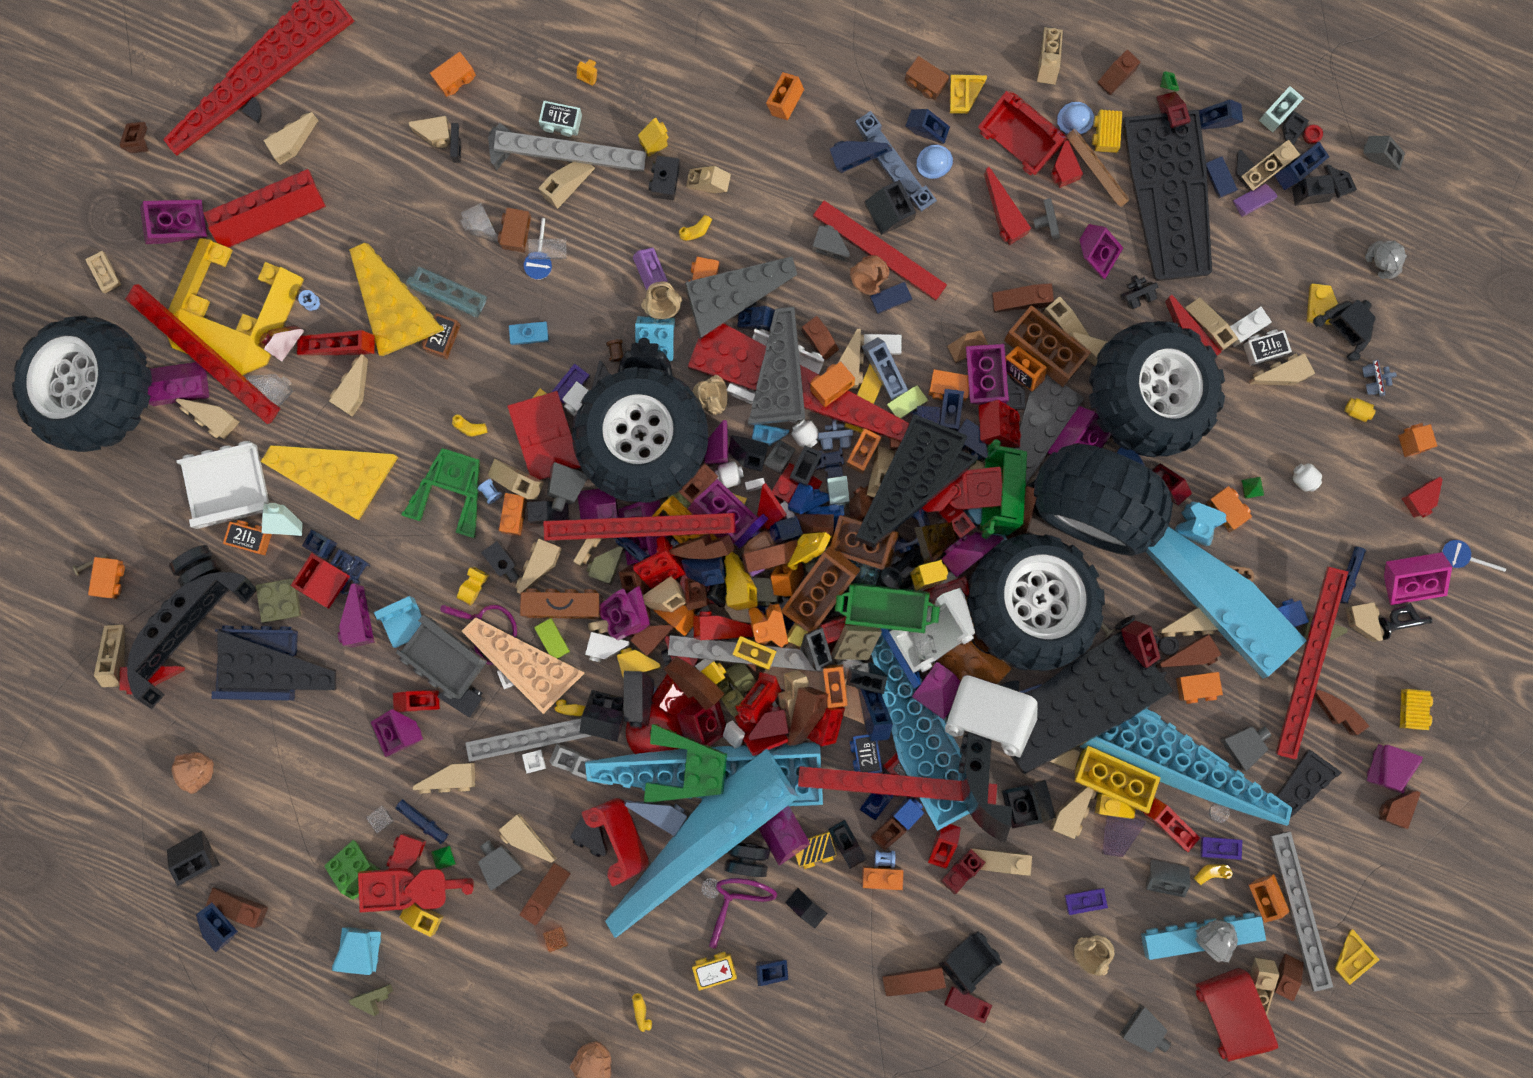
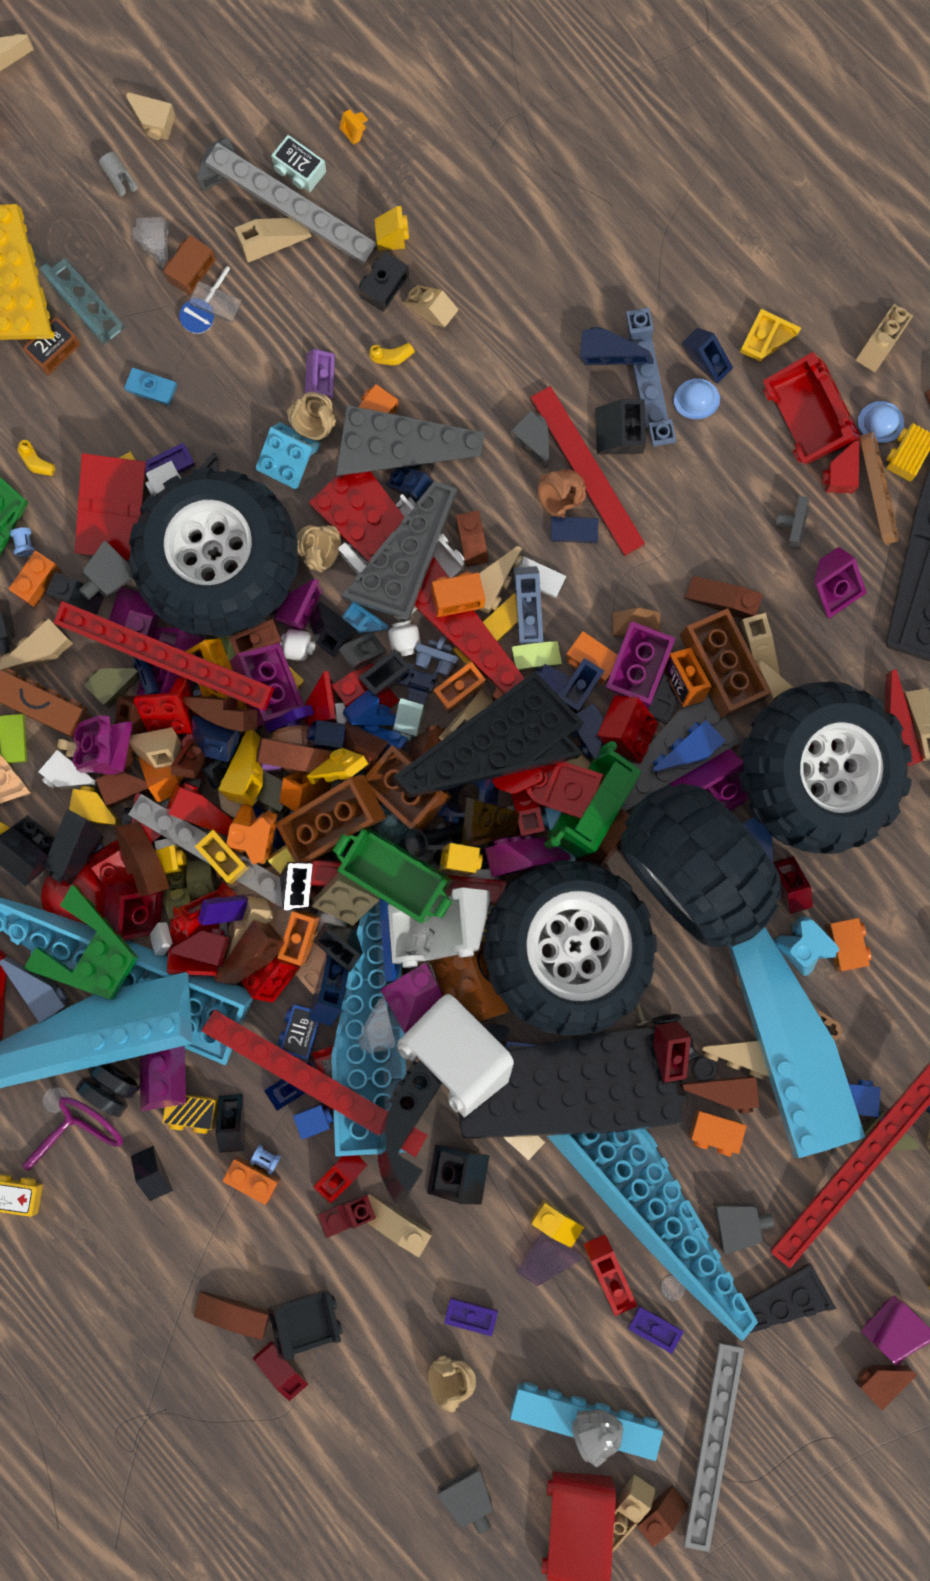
camera: 25 degrees right, 0 degrees up
orange brick [430,52,476,97] -> none
black tile [450,123,461,163] -> none
tan slope [488,459,544,499] -> none
tan plate [573,538,602,567] -> none
reddish brown bush [606,339,623,362] -> none
black torso [618,338,673,376] -> none
white tile [745,478,765,492] -> none
dark blue slope [756,960,788,986] -> none
orange brick [766,72,804,120] -> none
copper slope [871,815,907,851] -> none
dark orange brick [904,56,949,100] -> none
red slope [984,167,1031,245] -> none
tan slope [1050,786,1097,839] -> none
yellow slope [1075,746,1161,814] -> none
black hips [1120,275,1159,309] -> none
dark grey panel [1146,860,1191,897] -> none
yellow arm [1193,864,1232,885] -> none
green slope [1241,477,1264,499] -> none
orange brick [1249,874,1290,923] -> none
copper slope [1314,690,1370,735] -> none
yellow wing [1334,929,1380,985] -> none
none -> light grey hinge [99,152,138,196]
none -> dark purple tile [198,895,249,925]
none -> clear slope [358,998,397,1055]
none -> blue slope [651,720,726,774]

